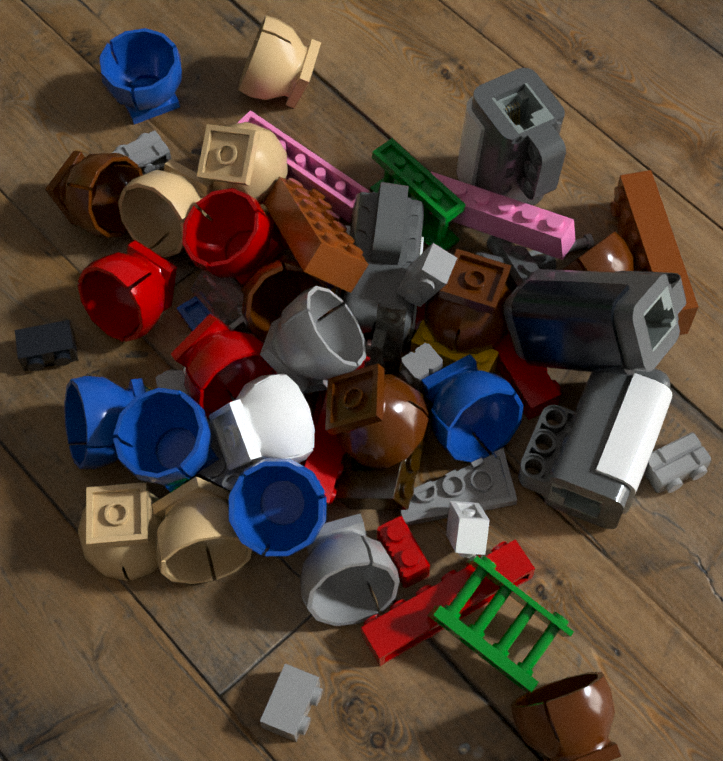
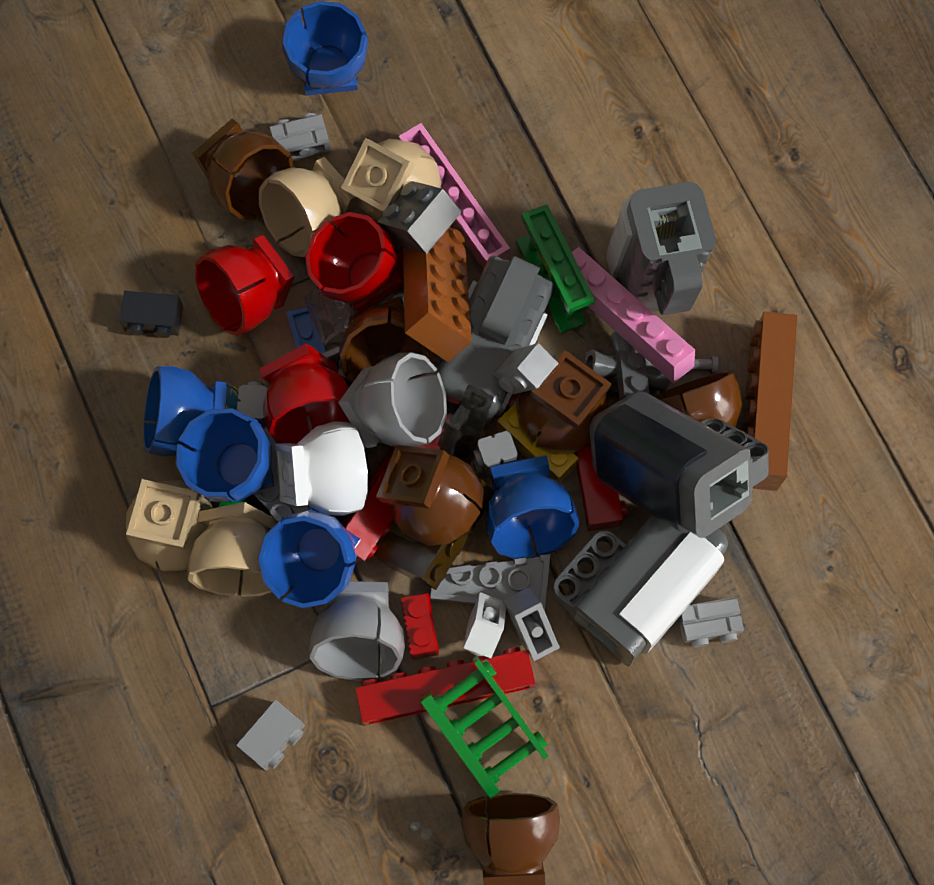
camera: 15 degrees right, 10 degrees up
tan plate [238,16,321,109] -> none
none -> dark grey brick [377,181,461,254]
none -> light grey brick [503,587,560,661]

